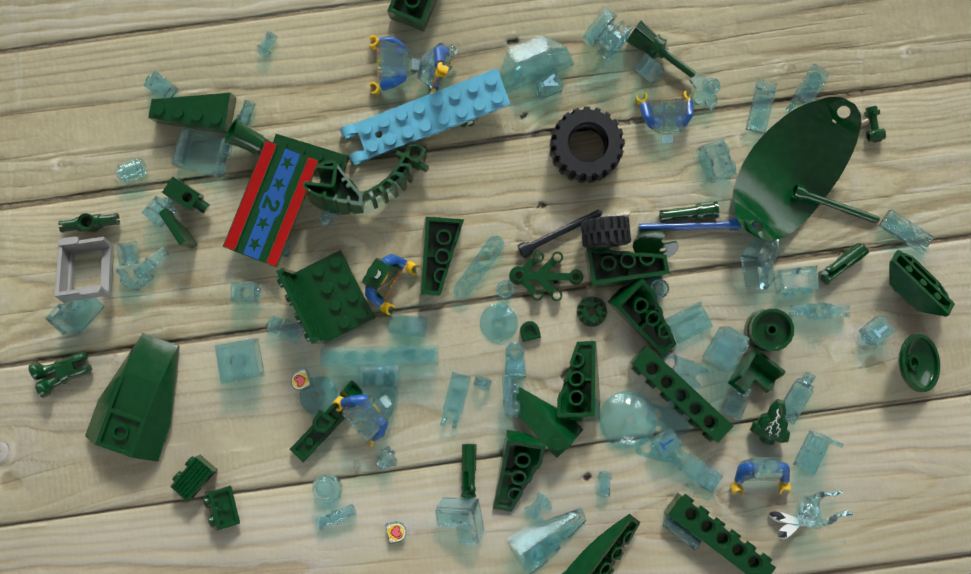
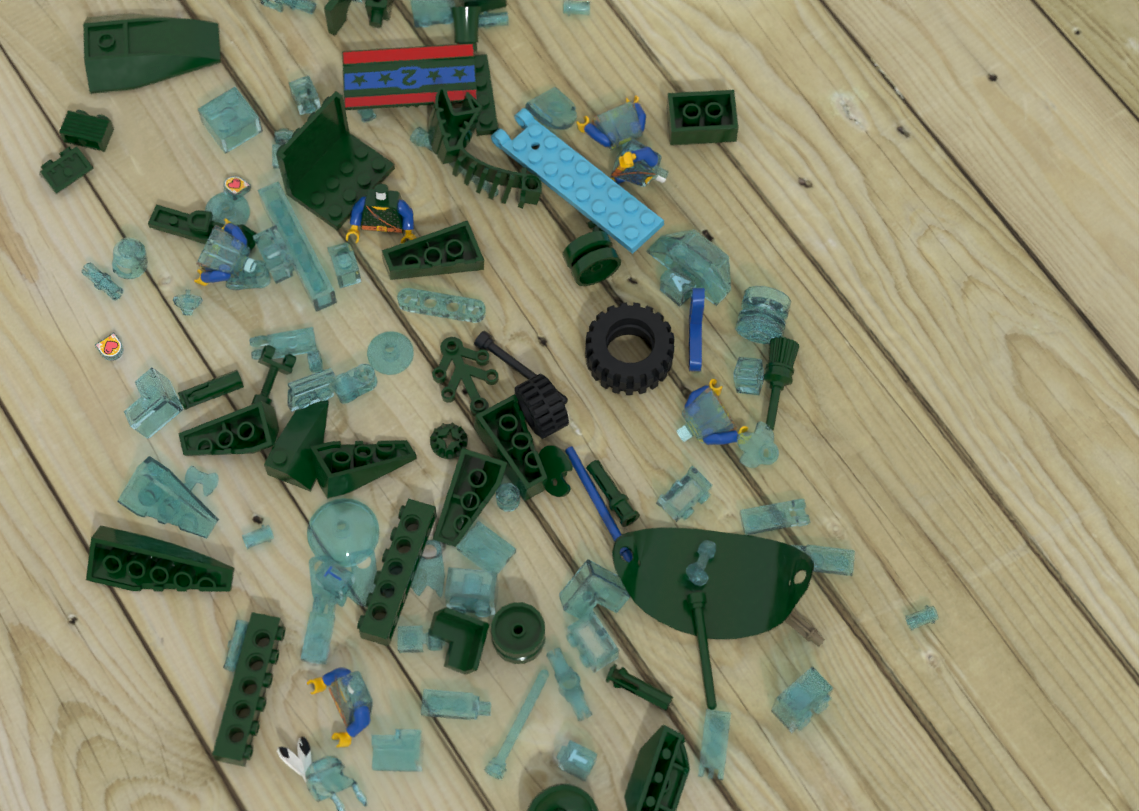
camera: 65 degrees right, 20 degrees down
clear light blue bush [496,280,514,298] -> none
dark green tile [520,321,541,342] -> none
dark green rock [750,399,790,445] -> none
dark green bar [864,106,886,143] -> none
none -> dark green bar [251,344,296,406]
none -> clear light blue piece [484,670,549,780]
none -> clear light blue tile [525,87,577,130]
none -> dark green wheel [563,231,621,286]
none -> clear light blue bar [686,540,716,586]
none -> blue beam [689,288,705,371]
none -> clear light blue brick [771,666,833,733]
none -> clear light blue pin [905,605,939,631]

